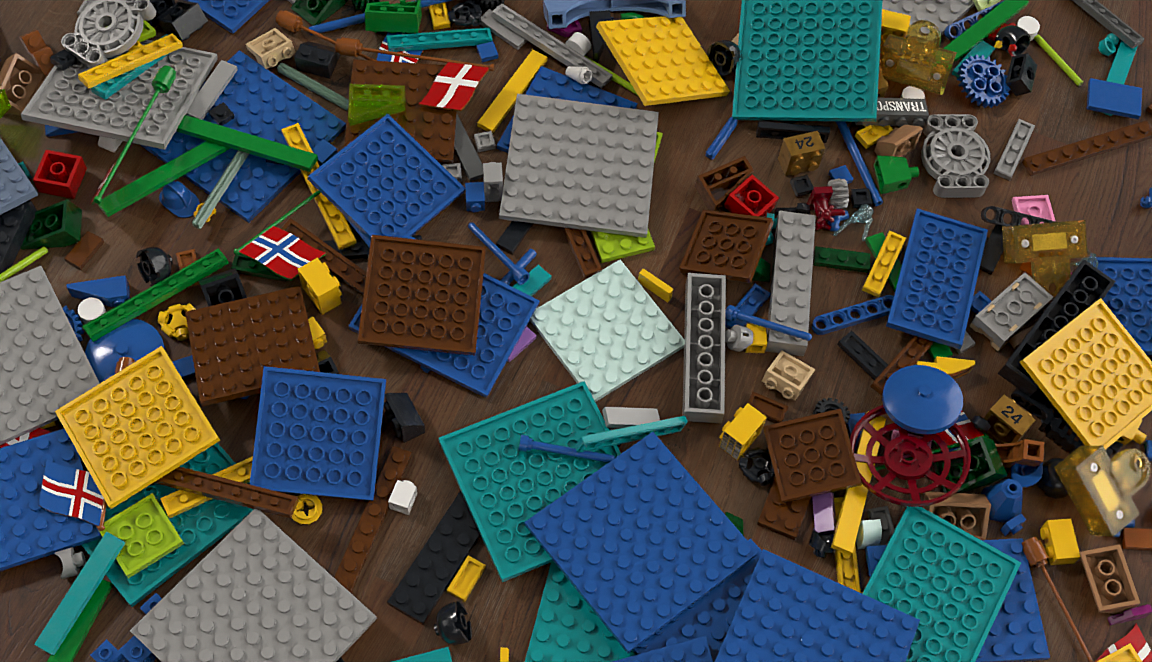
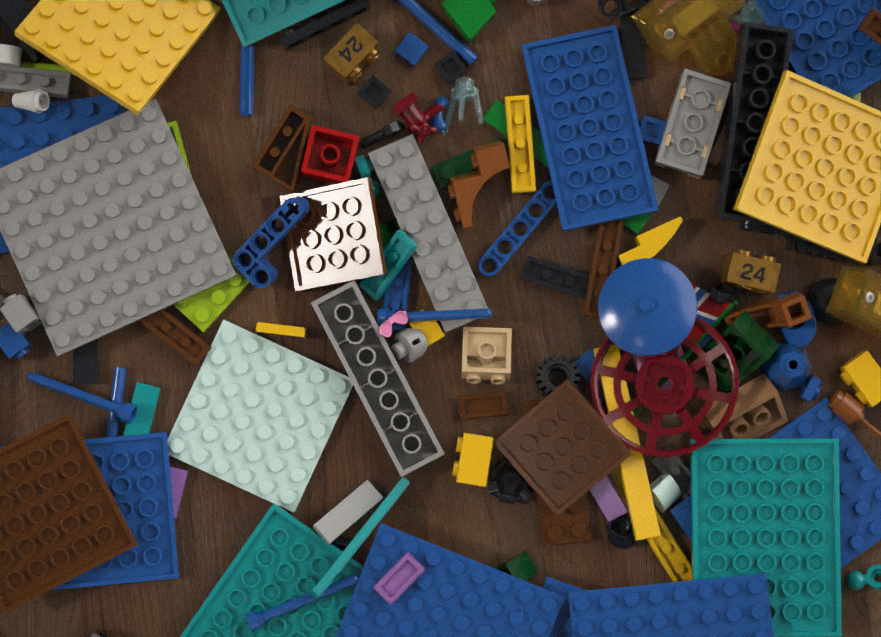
camera: 25 degrees left, 25 degrees up
light grey gear [828,178,849,209] -> none
none -> blue beam [233,196,310,288]
none -> teal tile [359,229,418,301]
none -> medium lavender tile [373,552,425,605]
none -> bright pink piece [378,311,408,337]
none -> dark orange arch [447,141,510,229]

